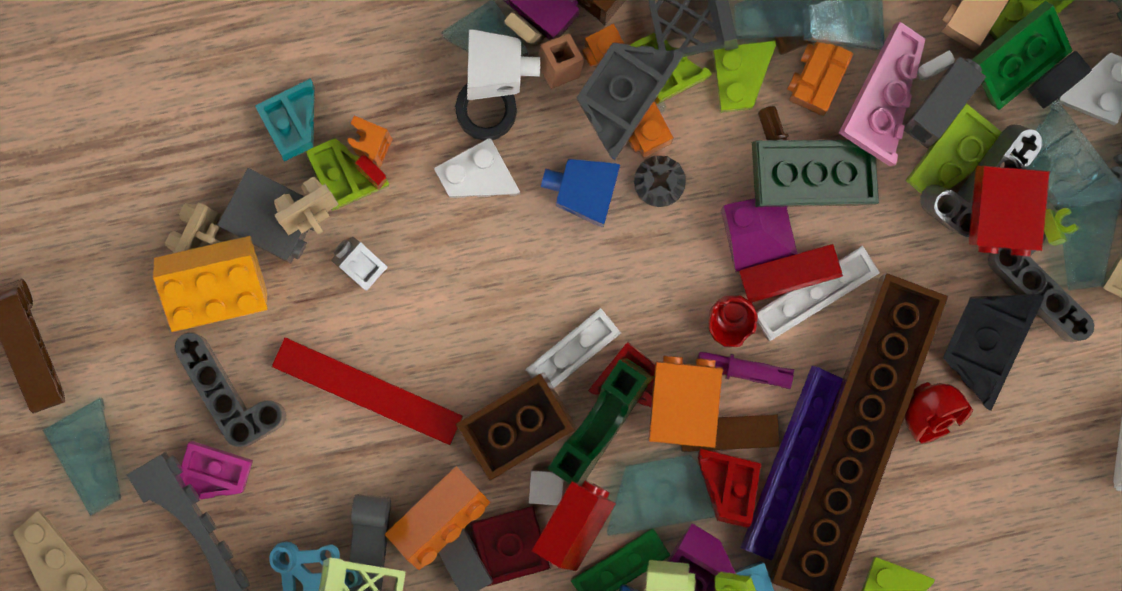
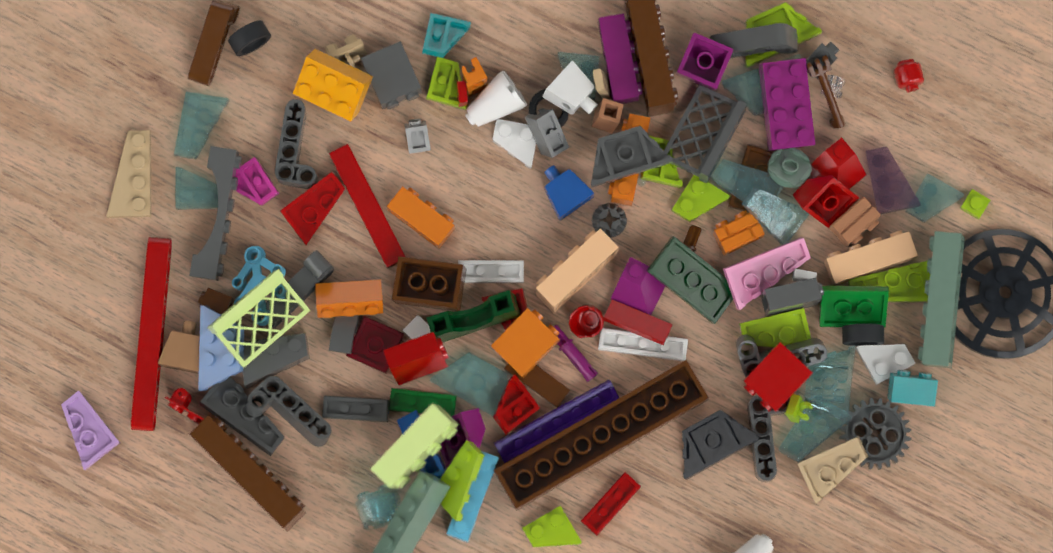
camera: 40 degrees right, 5 degrees down
tan hips [274,177,339,235] -> none
red cylinder [905,382,973,444] -> none
none -> clear light blue wing [176,167,218,210]
none -> black tyre [228,20,271,56]
none -> red wing [280,172,345,245]
none -> orange brick [387,186,455,249]
none -> white cone [465,71,527,127]
none -> hinge [525,109,569,158]
none -> light nougat brick [536,228,619,314]
none -> red tile [580,472,642,536]

